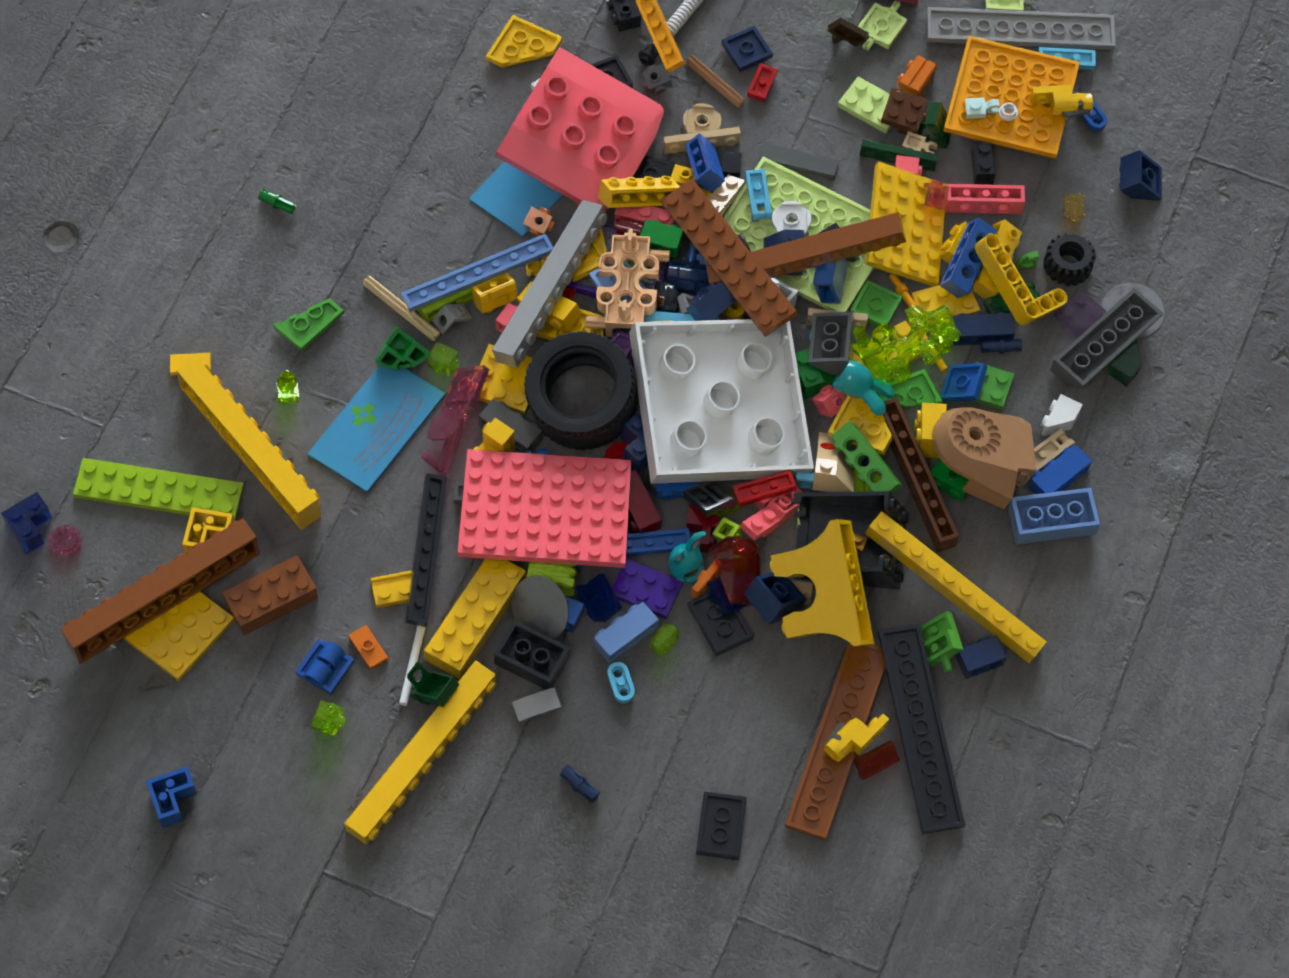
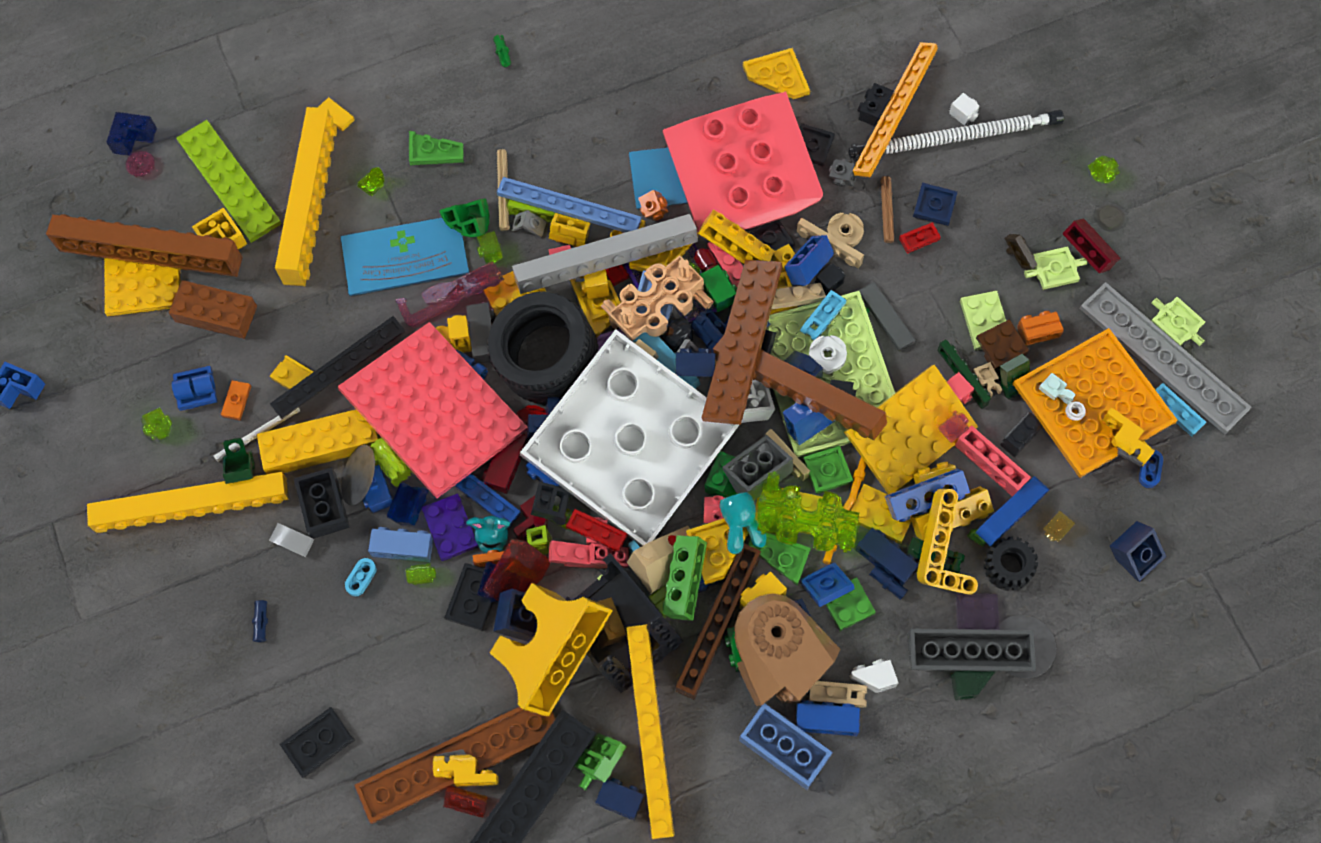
camera: 50 degrees right, 5 degrees up
none -> blue beam [976,476,1050,547]

